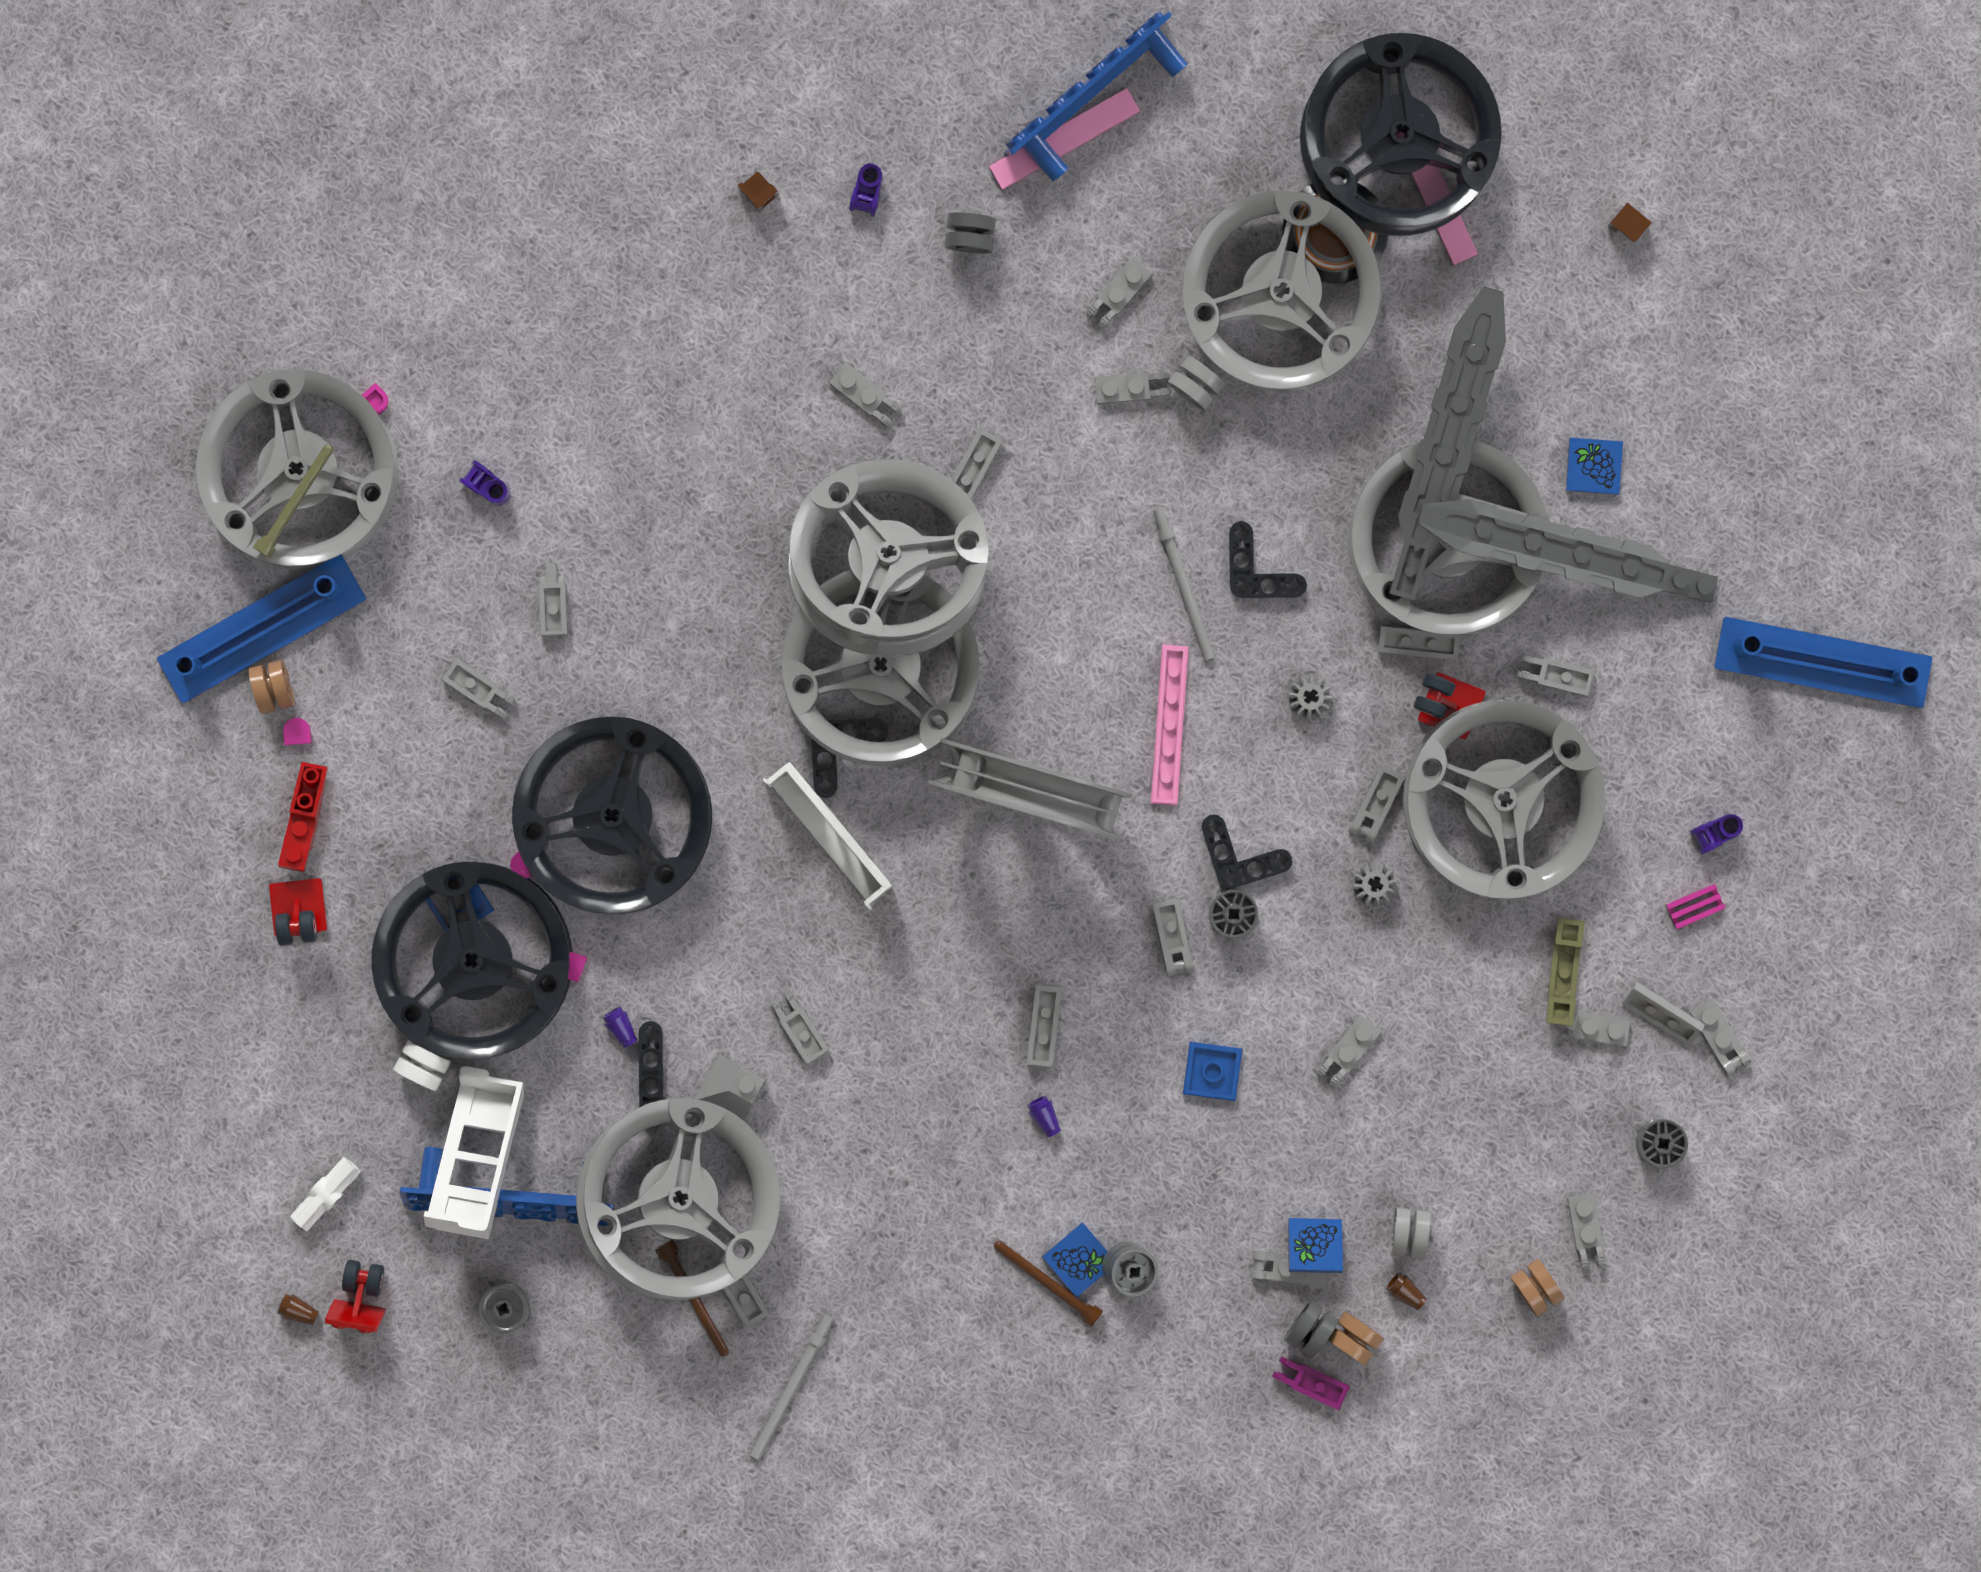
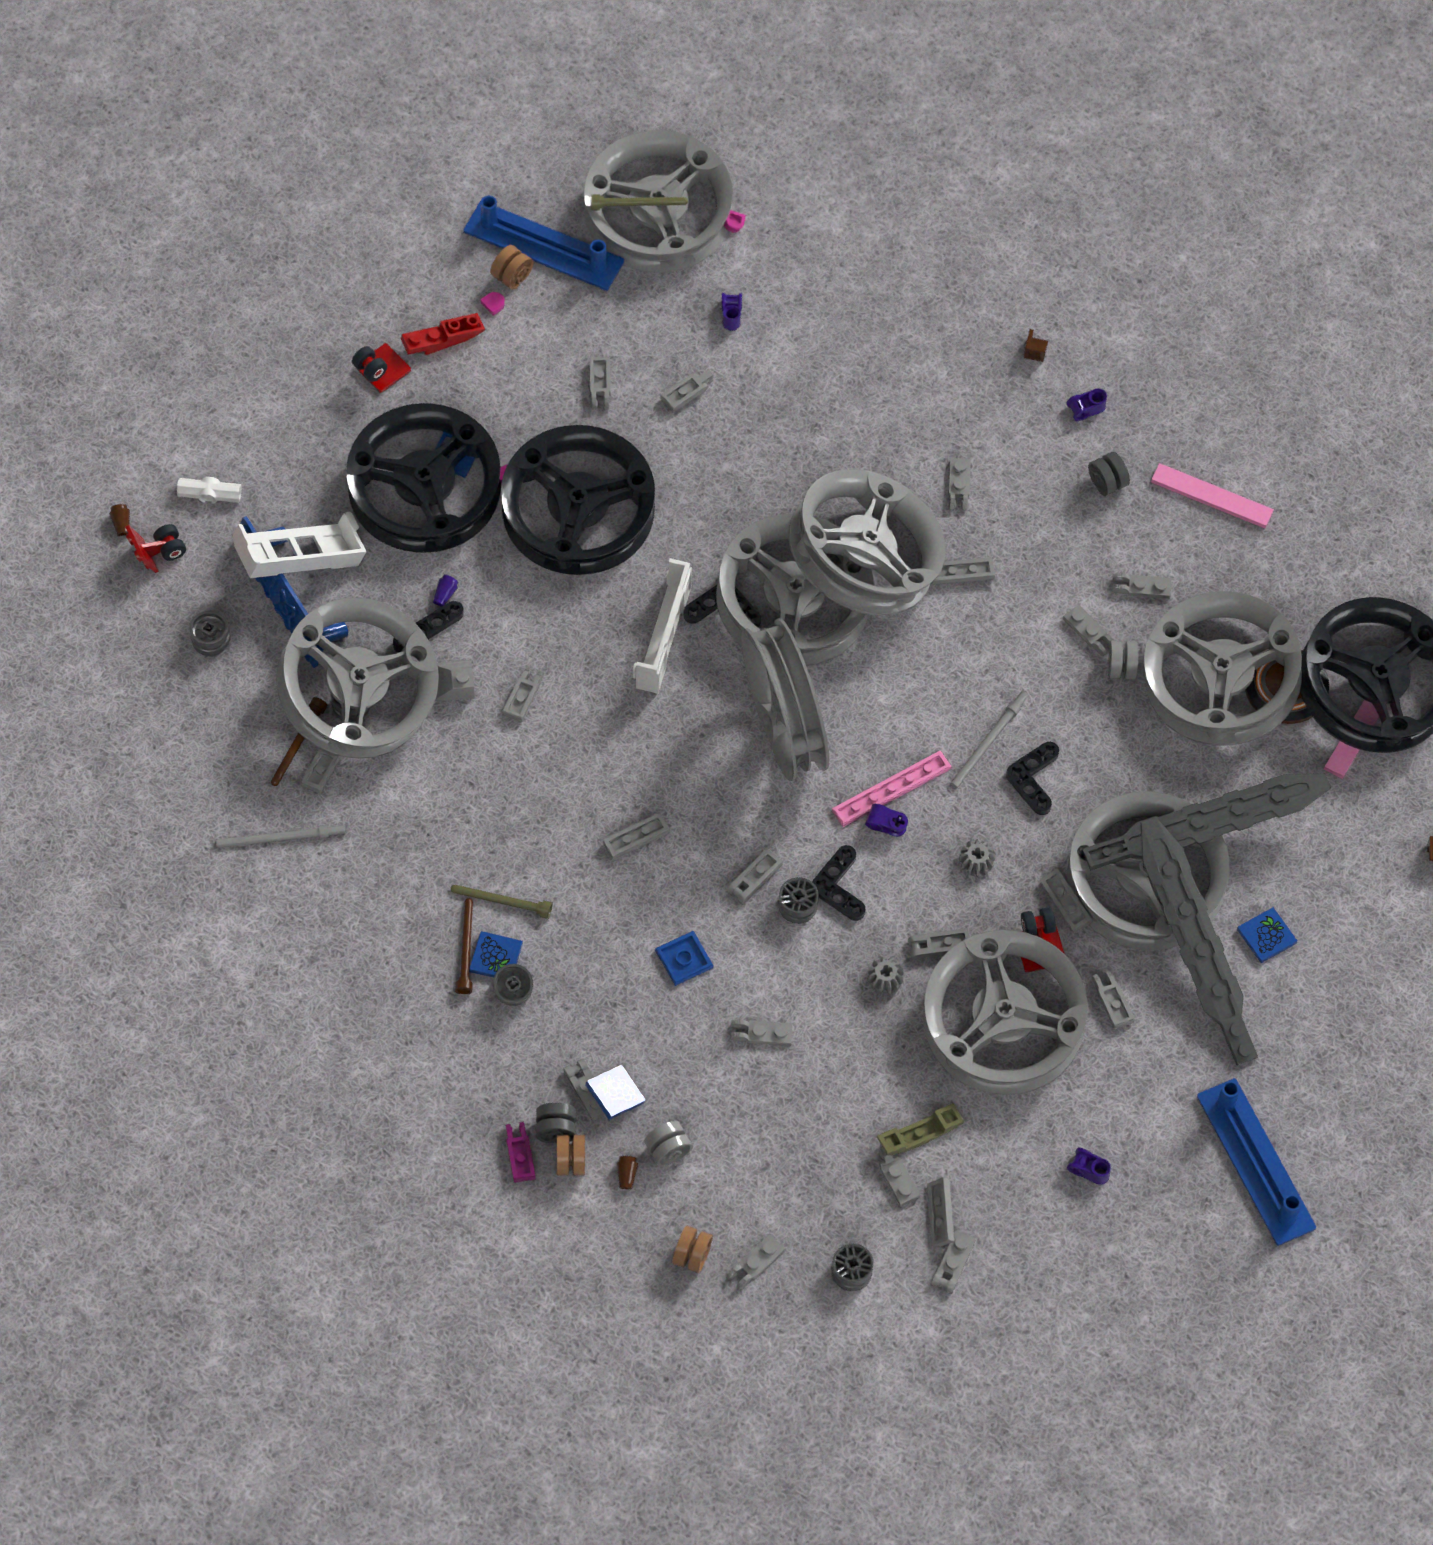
camera: 45 degrees right, 25 degrees down
white wheel [393,1039,451,1091] -> none
dark pink tile [568,952,588,982] -> none
blue piece [1004,11,1188,182] -> none
dark purple cone [1027,1096,1061,1137] -> none
dark pink tile [1666,884,1726,929] -> none
none -> olive piece [451,885,553,919]
none -> dark purple piece [865,803,908,837]

